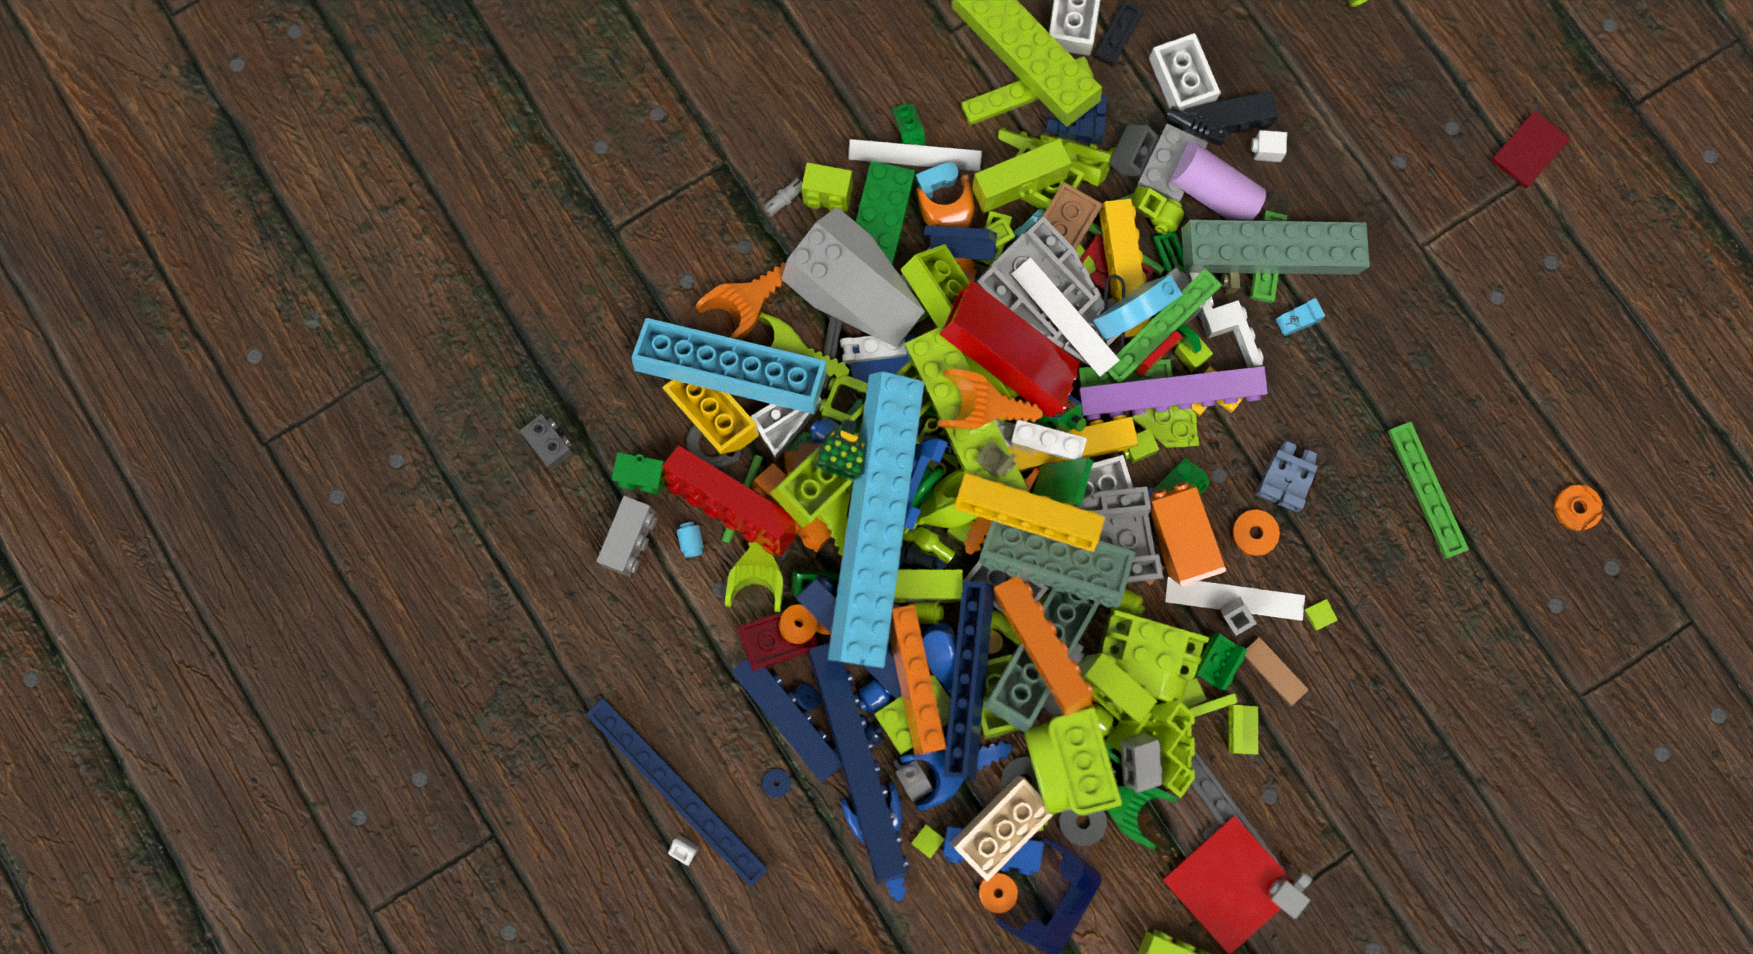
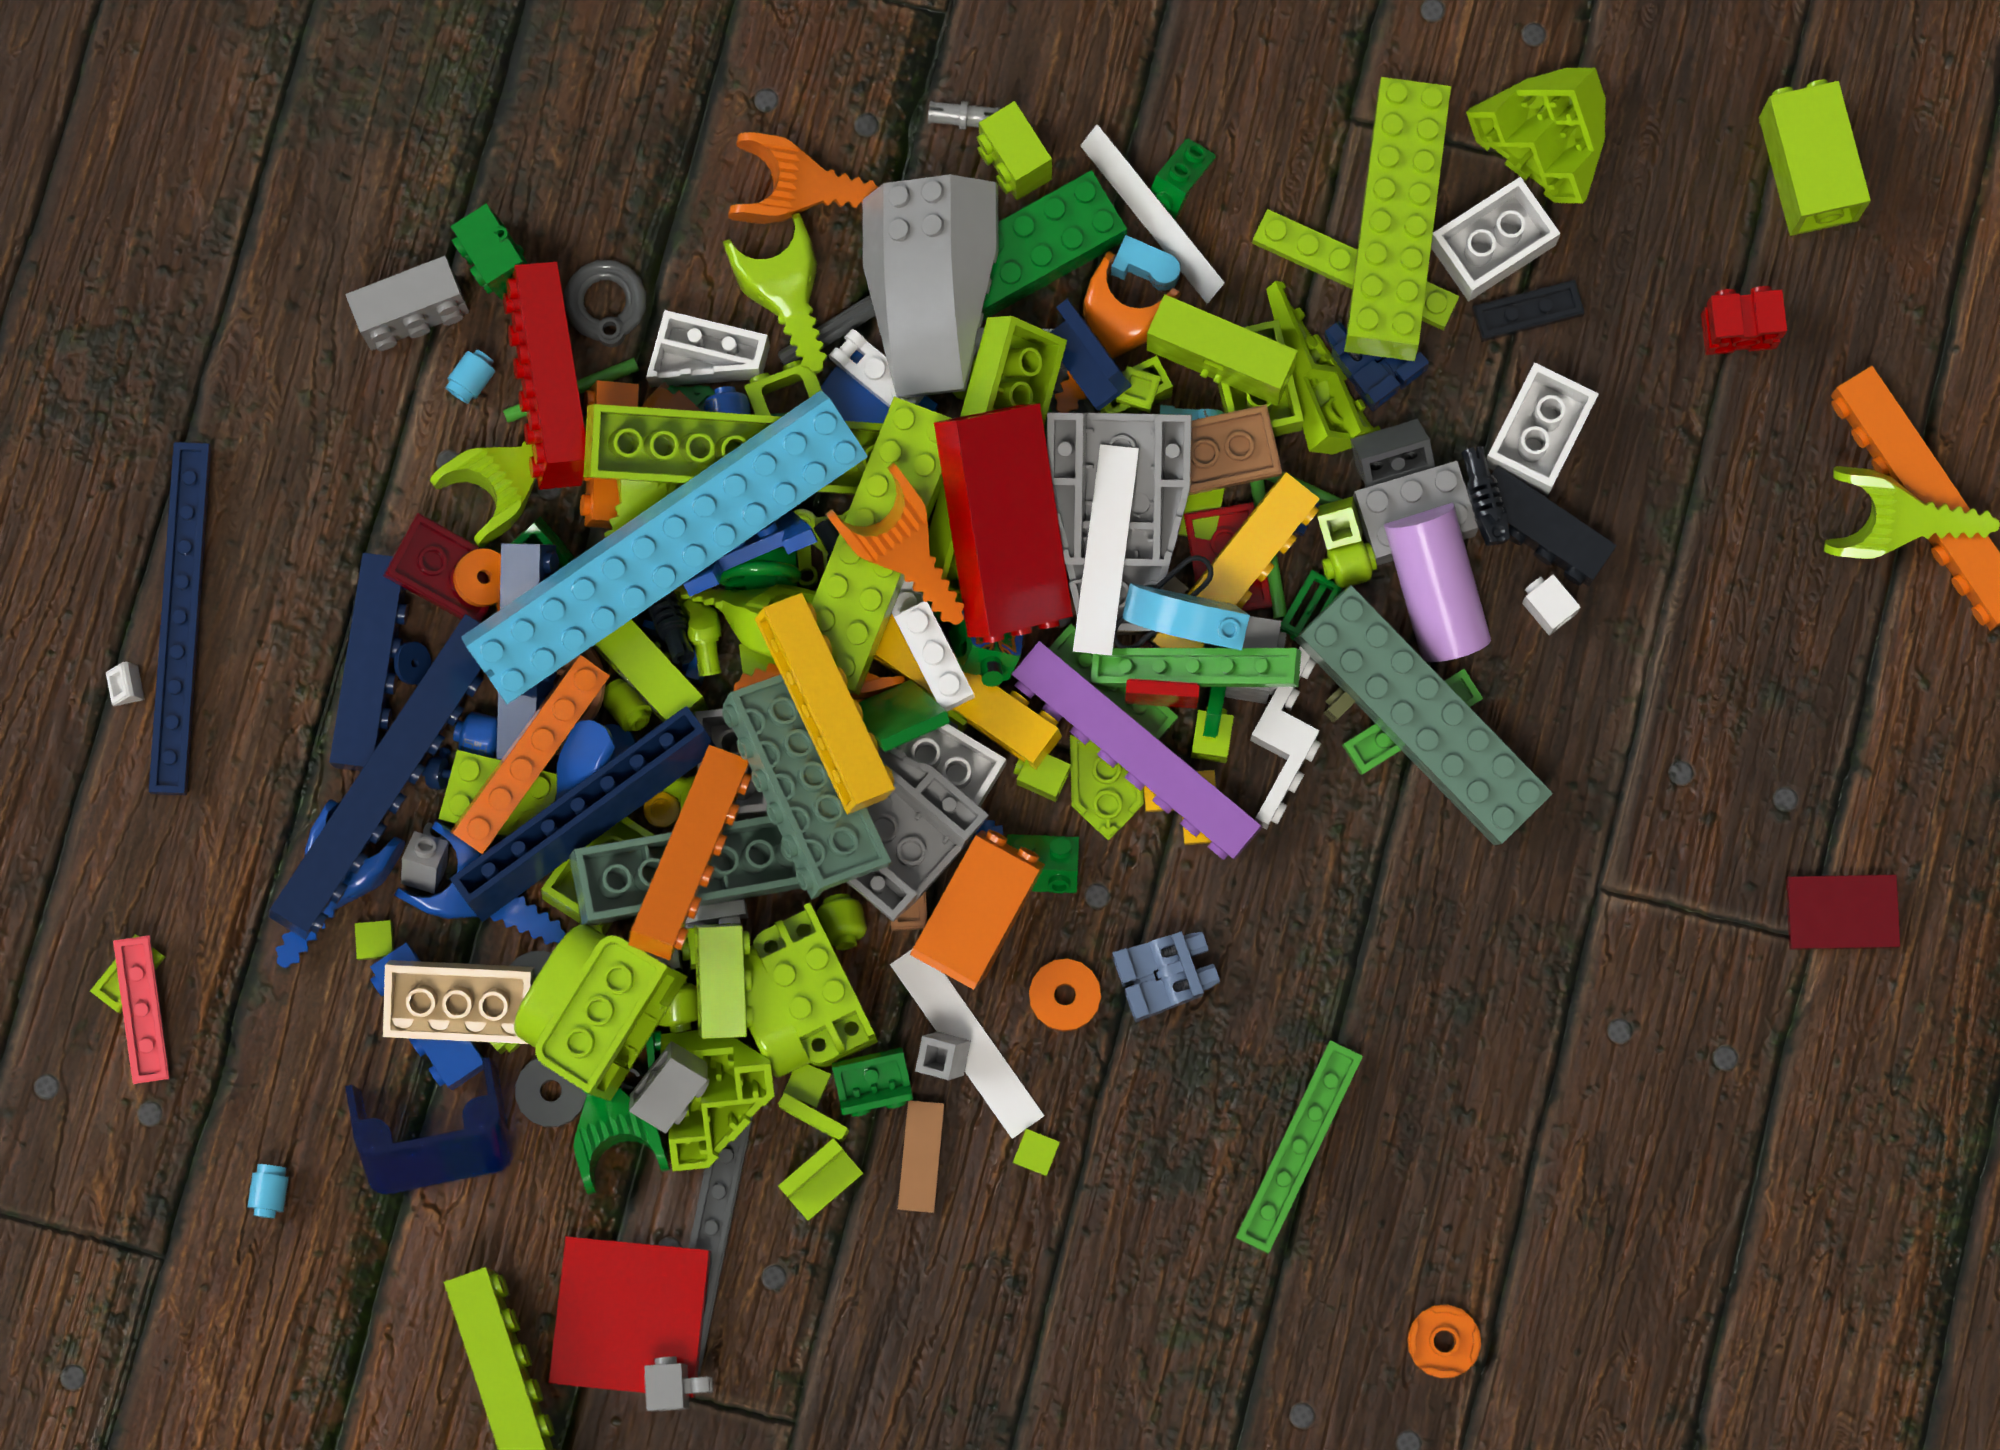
camera: 50 degrees right, 0 degrees up
dark grey brick [520,414,574,470] -> none
medium azure brick [631,318,827,414] -> none
yellow slope [663,380,759,454] -> none
dark blue wheel [762,769,791,798] -> none
dark green torso [811,419,865,481] -> none
olive bracket [975,441,1016,478] -> none
orange piece [979,873,1018,913] -> none
medium azure leg [1276,298,1325,336] -> none

